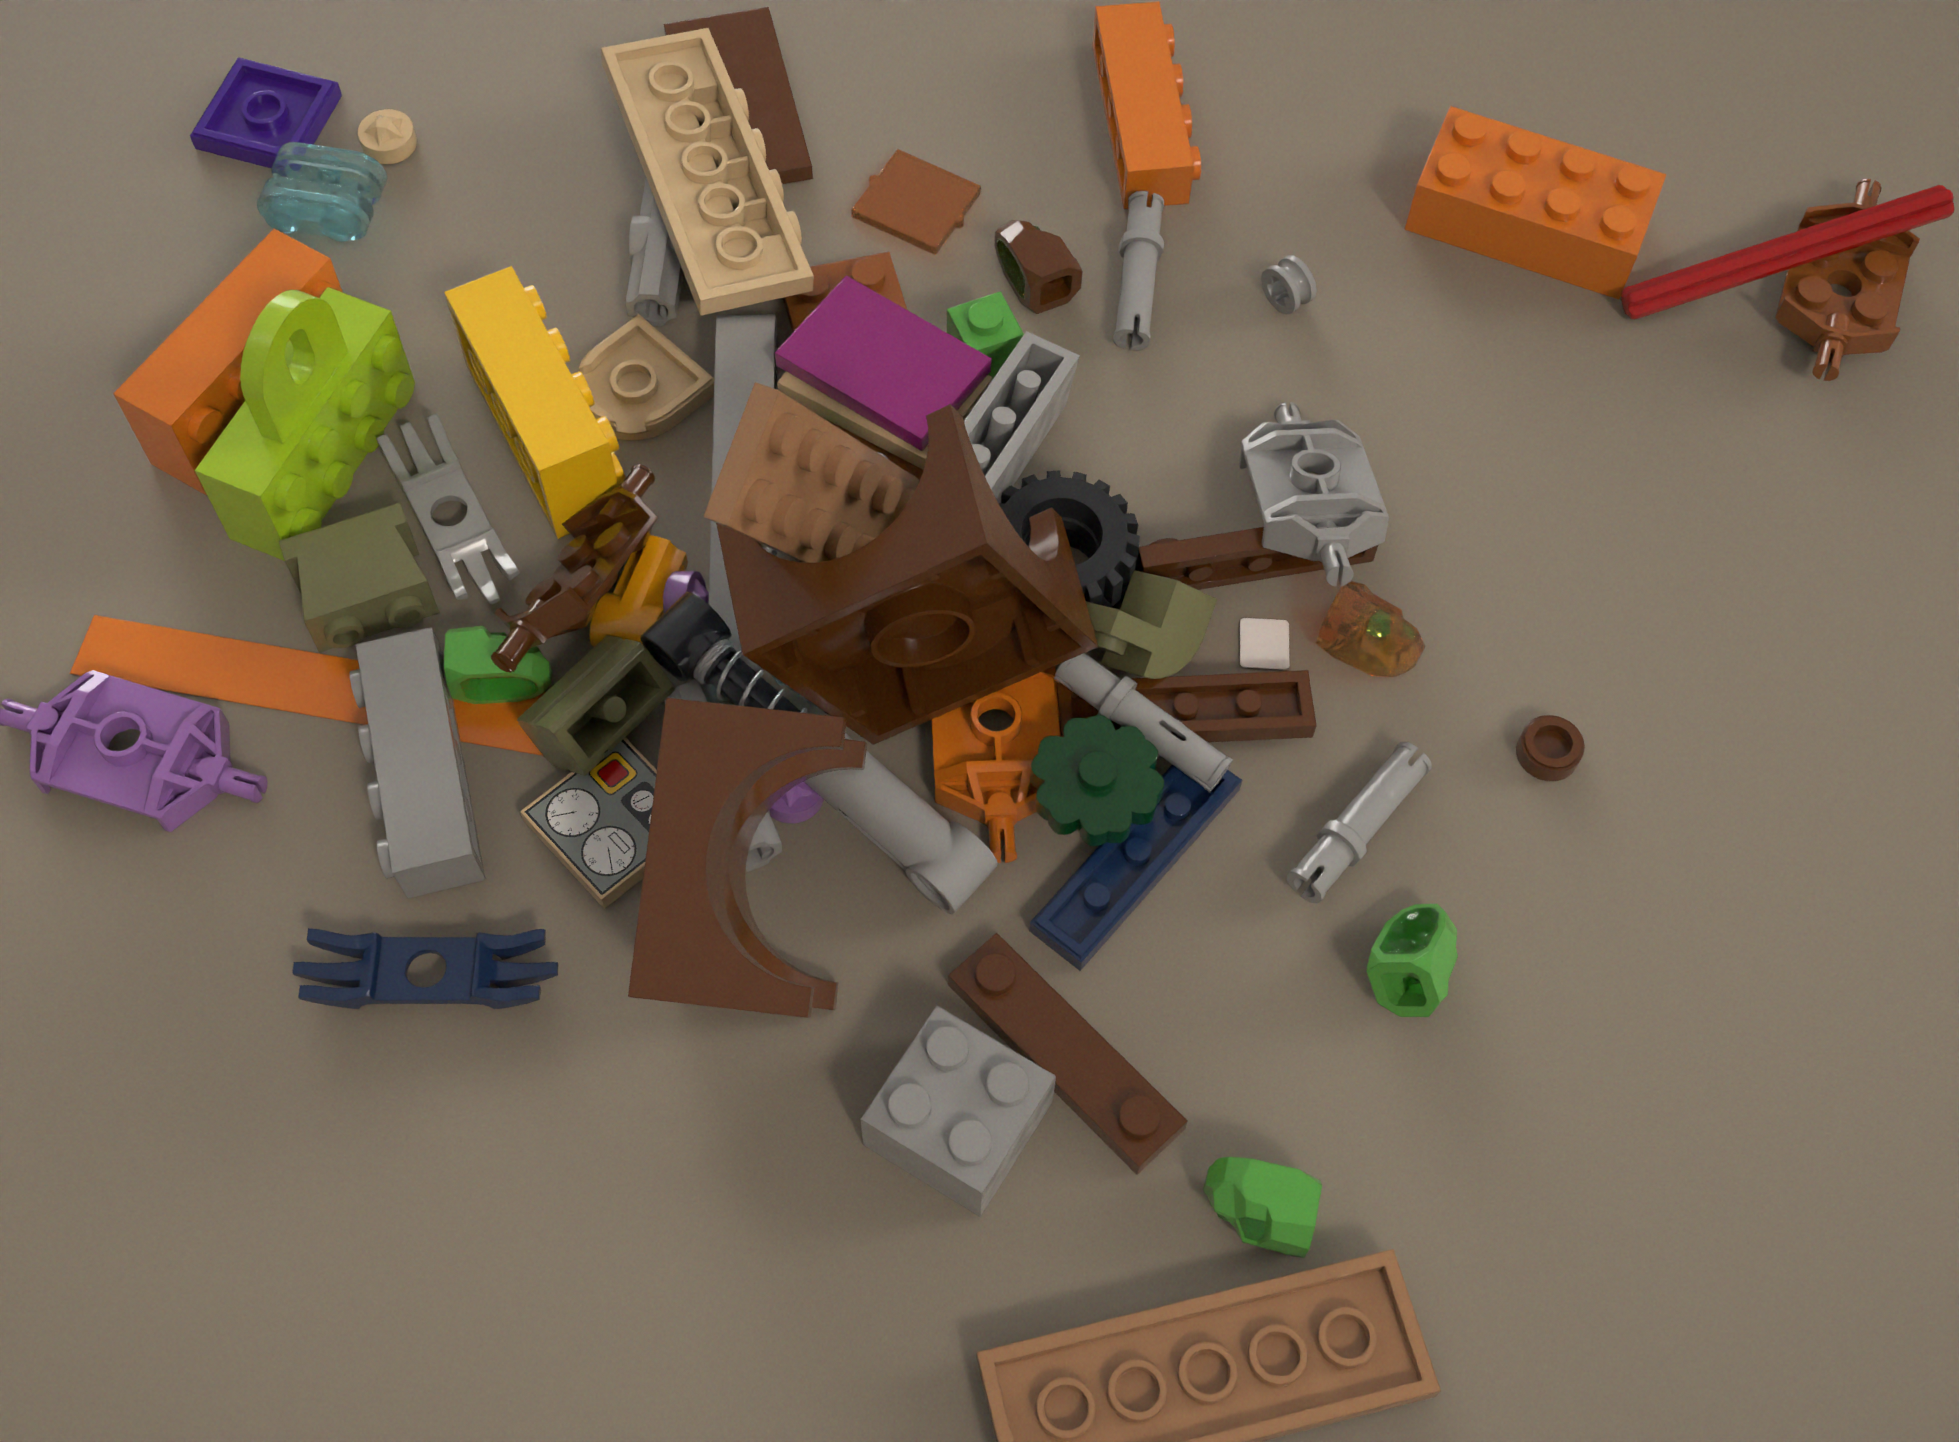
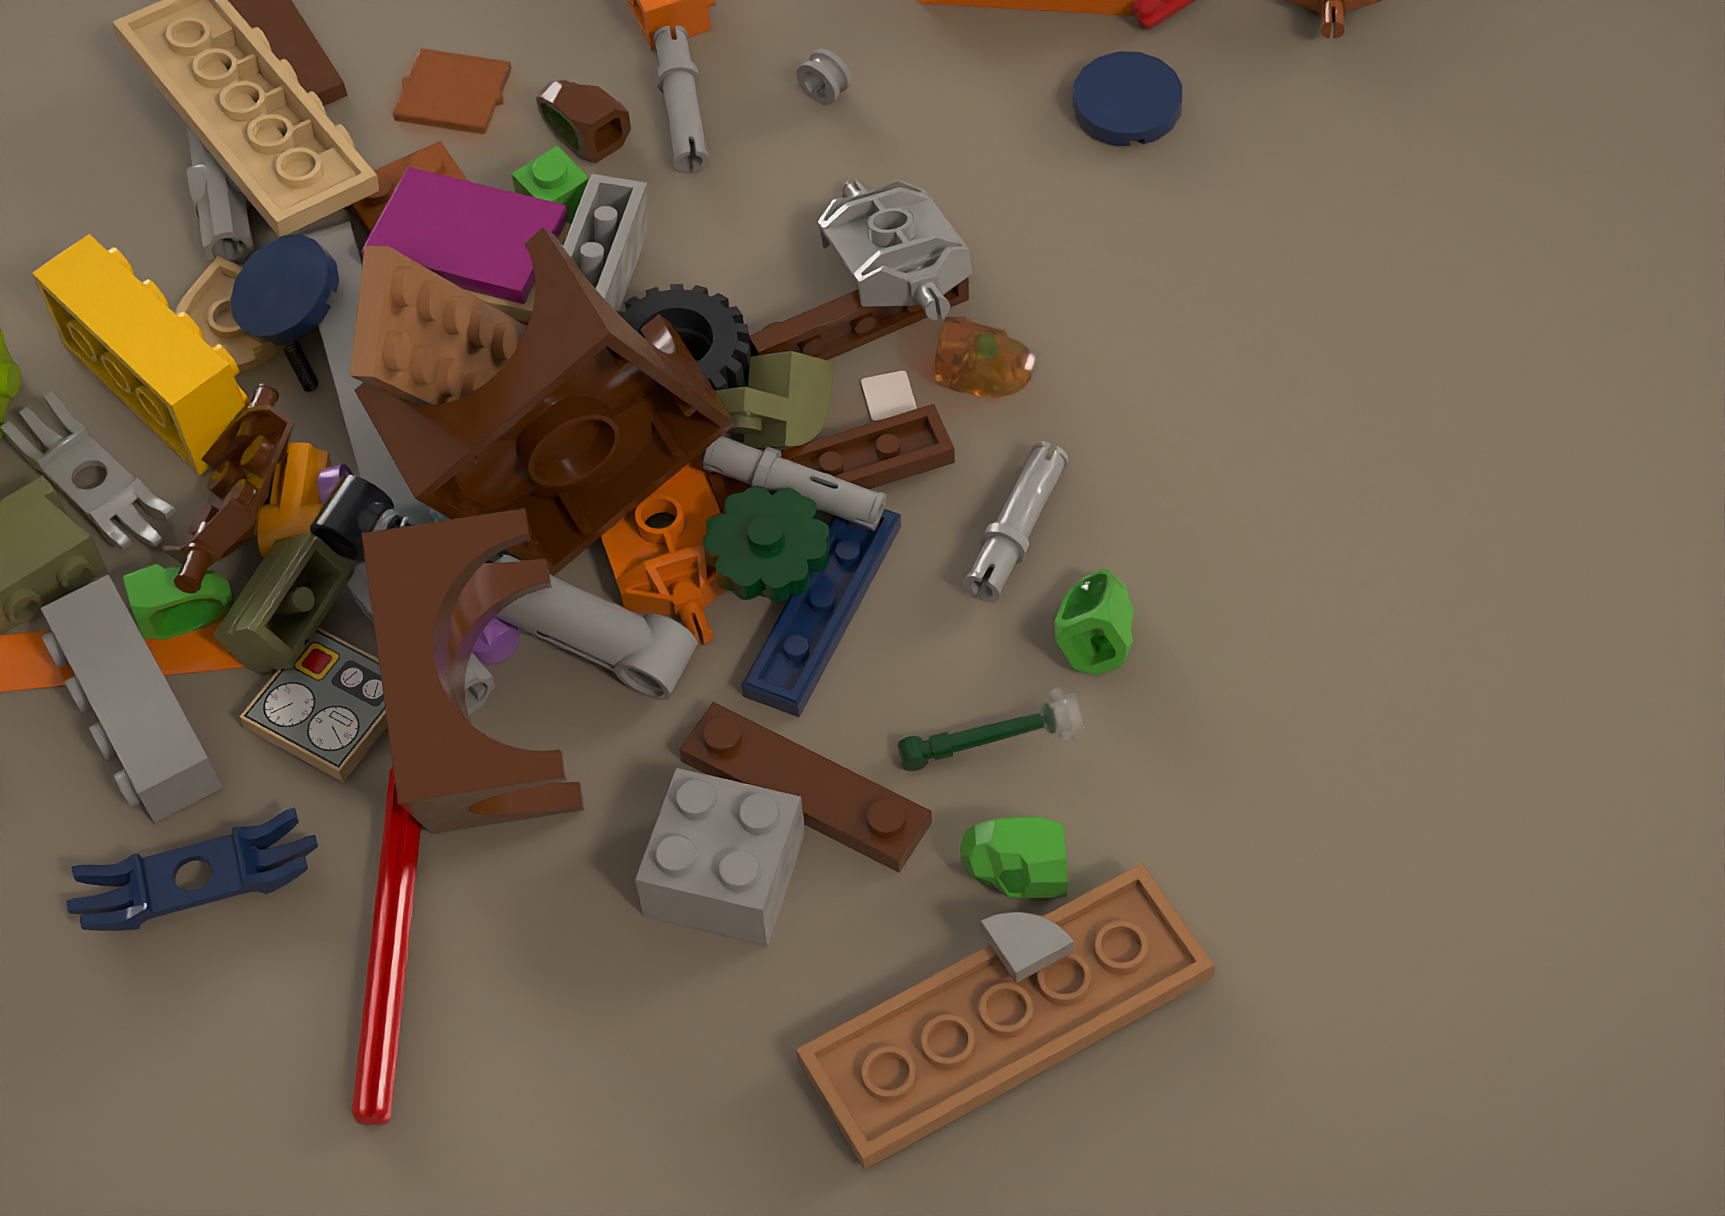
camera: 10 degrees left, 5 degrees down
reddish brown tile [1516,715,1585,781] -> none
none -> dark blue tile [230,234,339,345]
none -> black leg [284,341,319,392]
none -> red axle [351,766,421,1125]
none -> dark green piece [898,687,1084,771]
none -> light grey tile [981,912,1074,983]
none -> dark blue tile [1073,52,1182,146]

